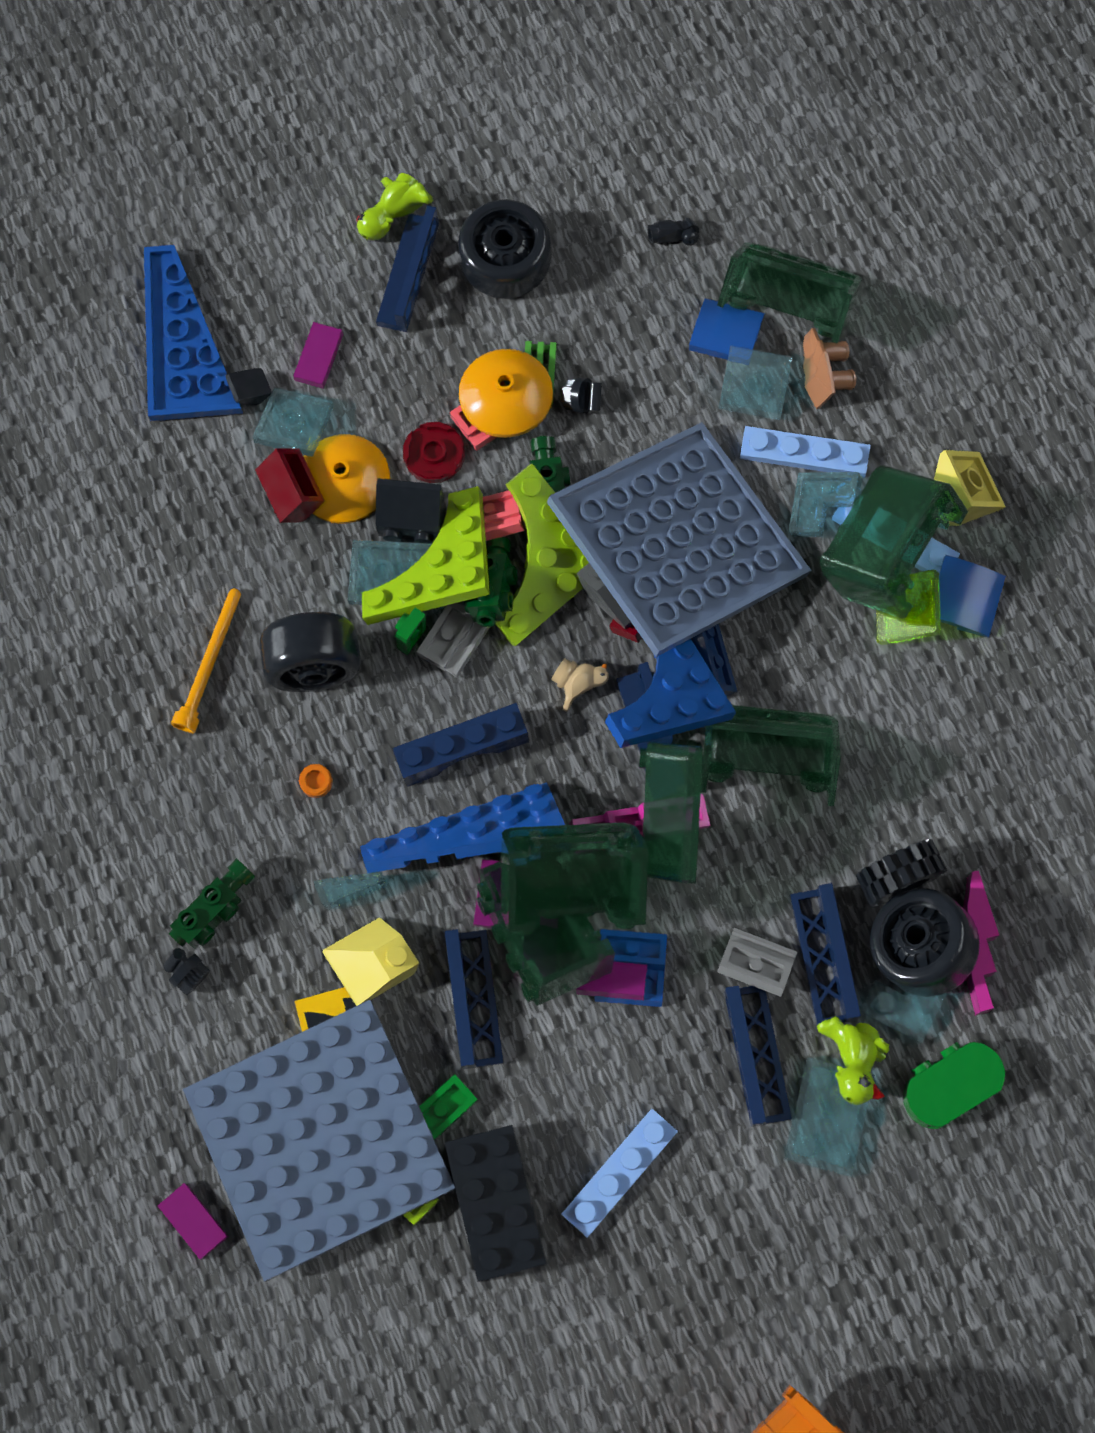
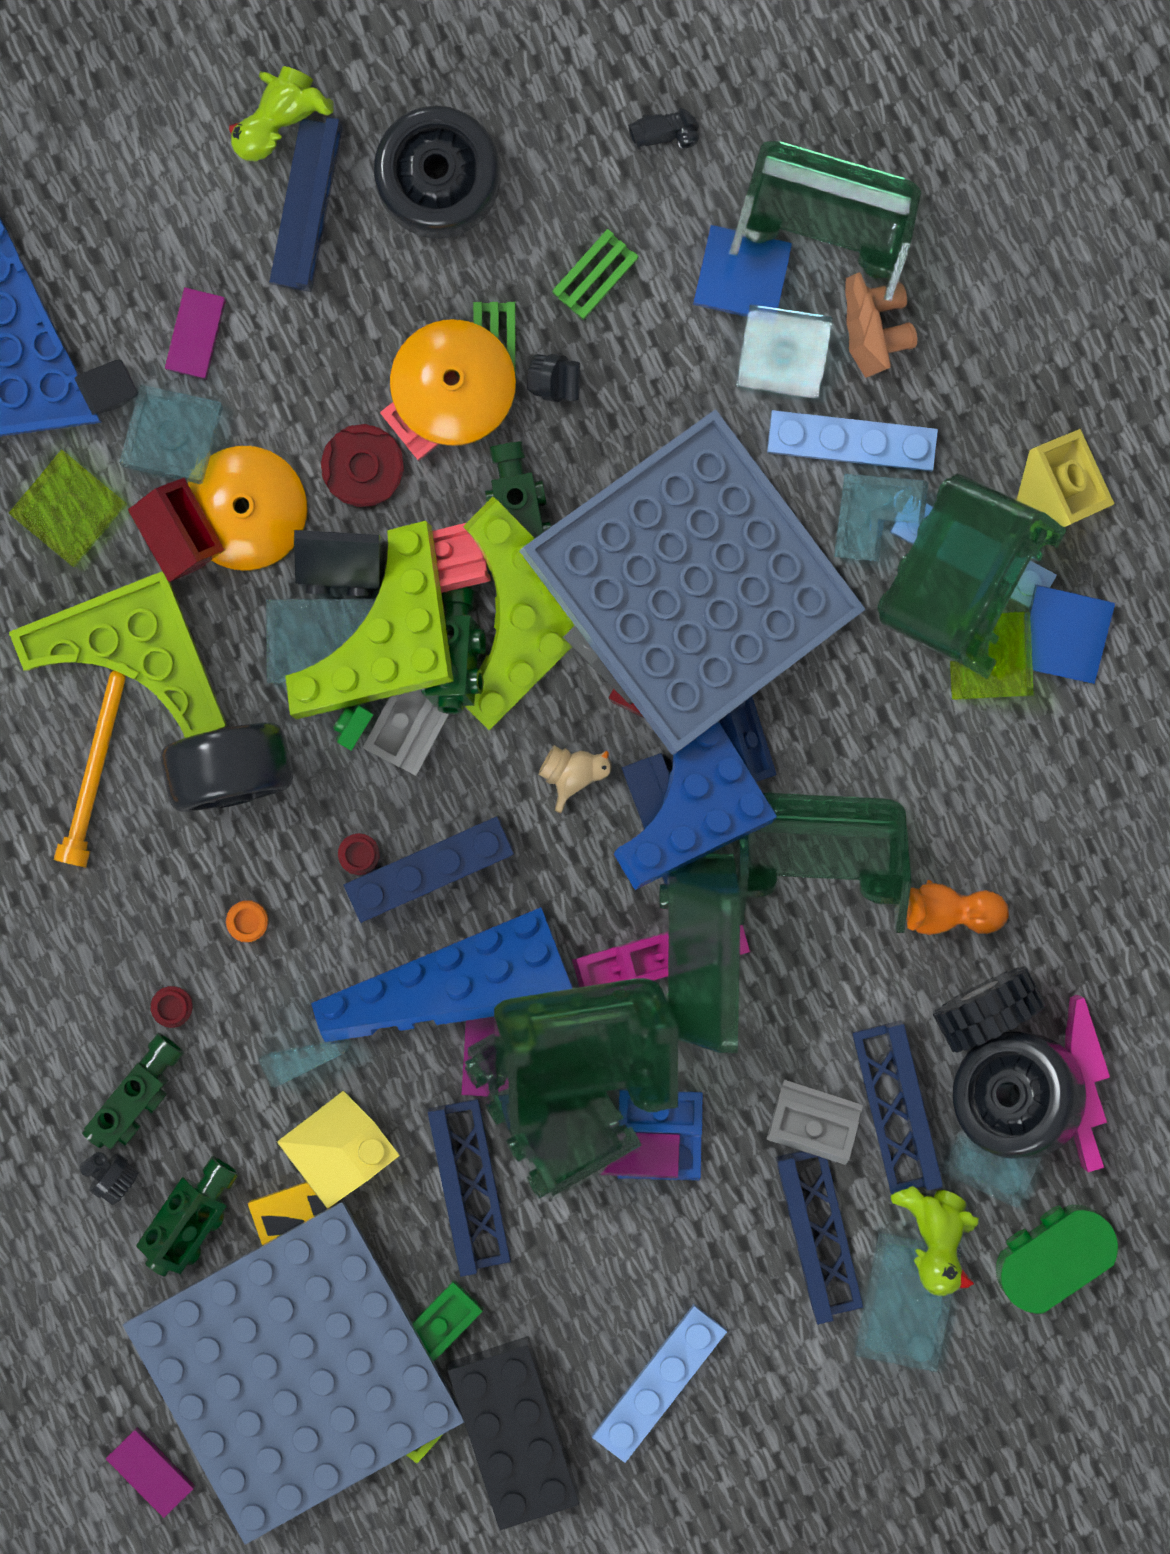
camera: 10 degrees left, 15 degrees up
none -> clear neon green tile [8,449,127,567]
none -> lime plate [9,571,227,738]
none -> dark green brick [136,1156,239,1277]
none -> dark red plate [151,986,193,1028]
none -> dark red plate [338,833,380,875]
none -> bright green tile [552,229,639,320]
none -> orange animal [903,880,1009,935]

